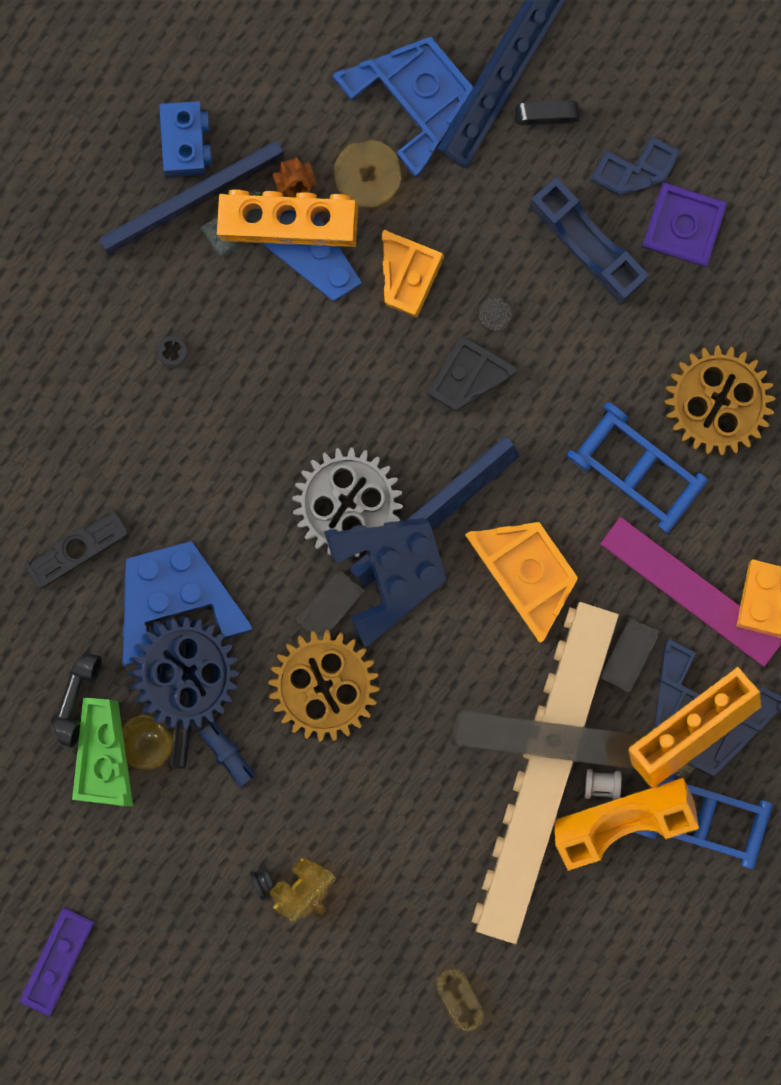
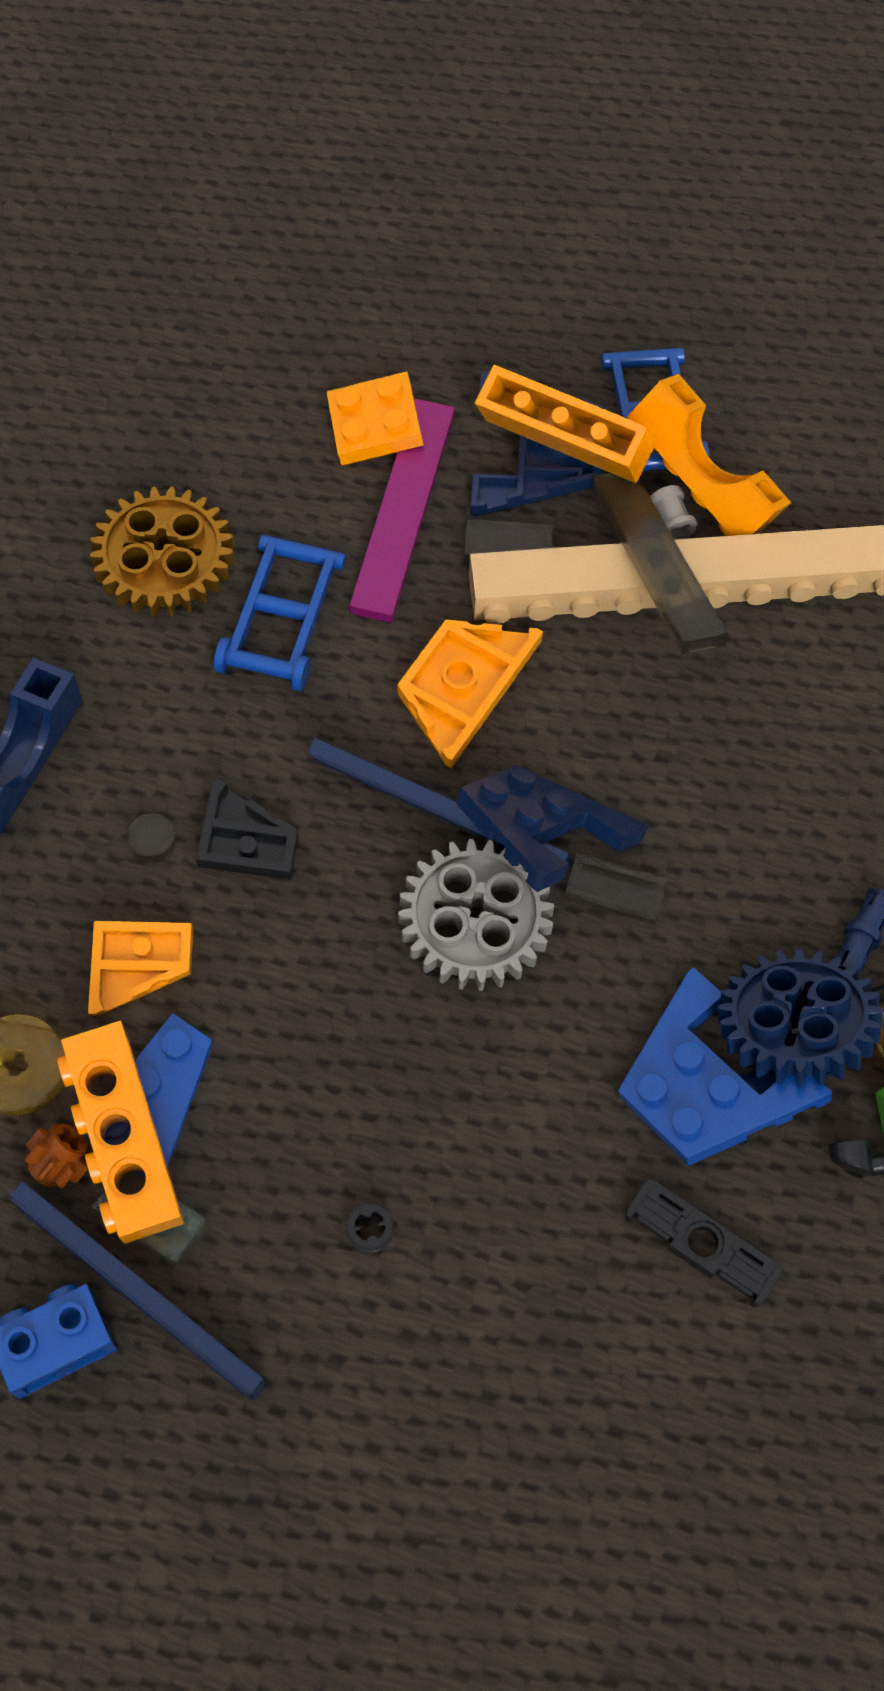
camera: 115 degrees left, 20 degrees down
pearl gold gear [268,630,380,742] -> none

